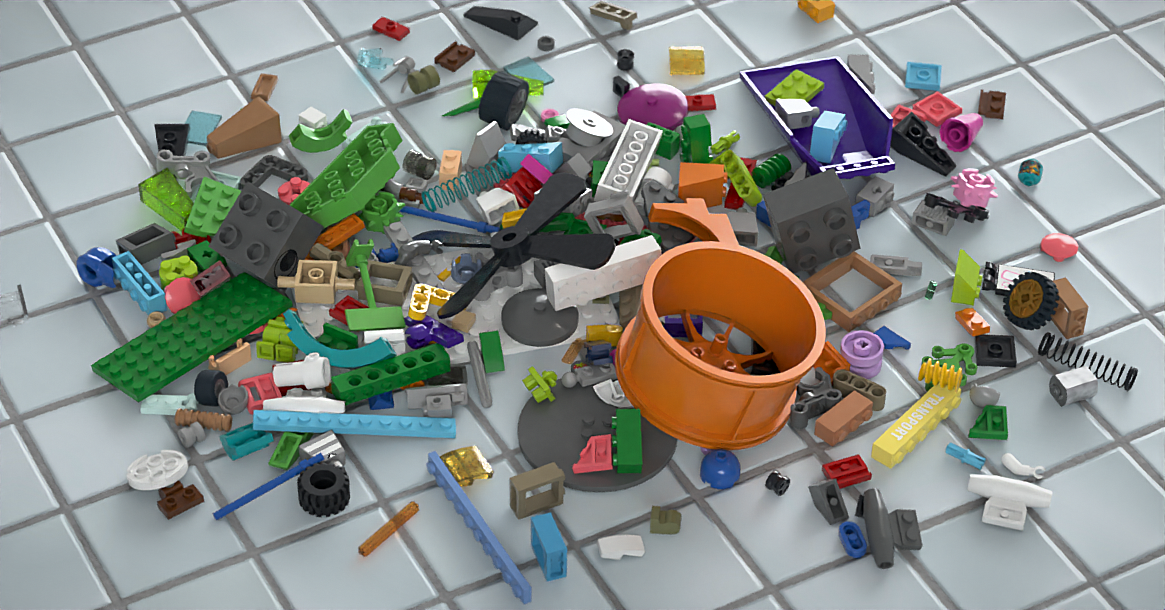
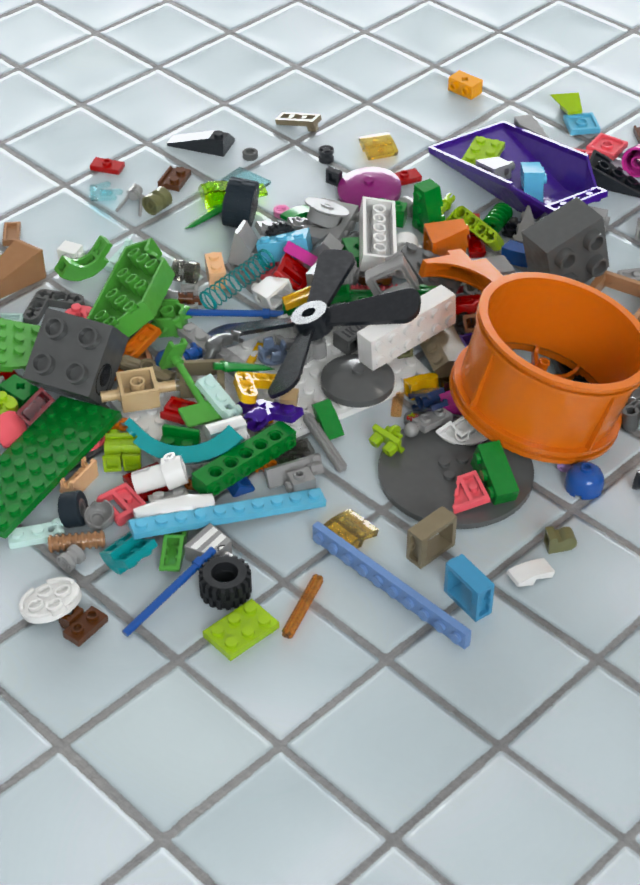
camera: 15 degrees left, 0 degrees up
none -> light aqua plate [195,373,243,419]
none -> lime plate [203,599,280,661]
none -> green bar [212,361,275,372]
none -> lime slope [550,92,583,115]

